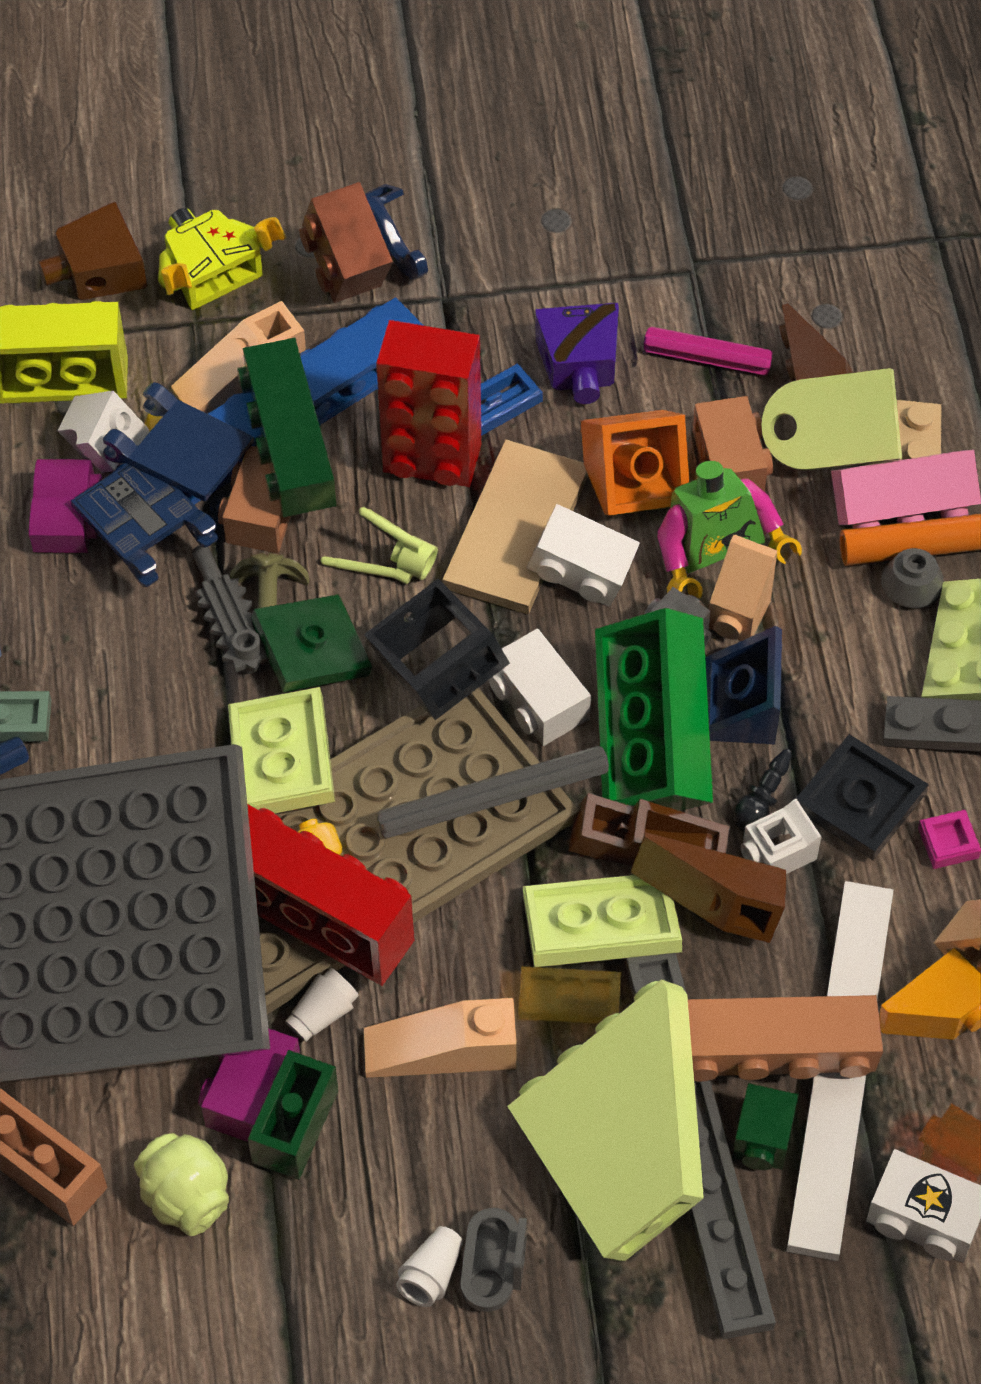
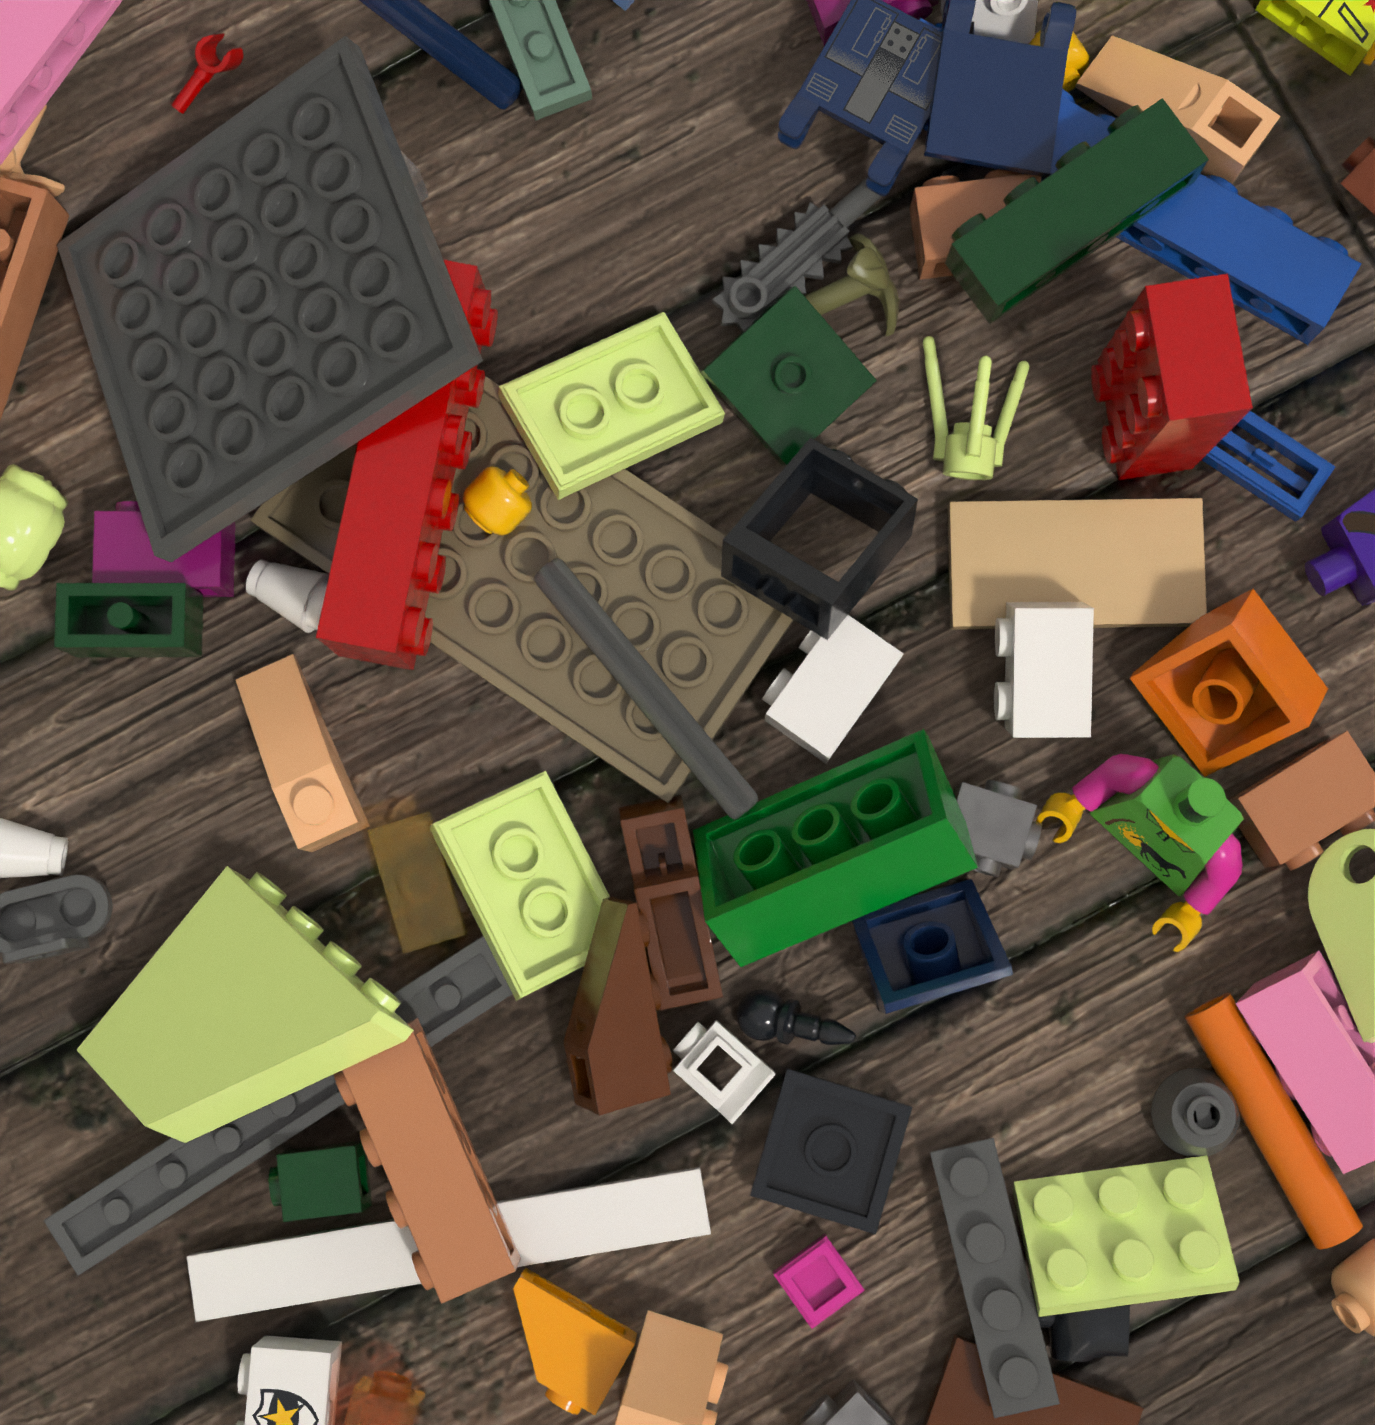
camera: 75 degrees right, 25 degrees up
light nougat slope [709,535,777,641] -> none

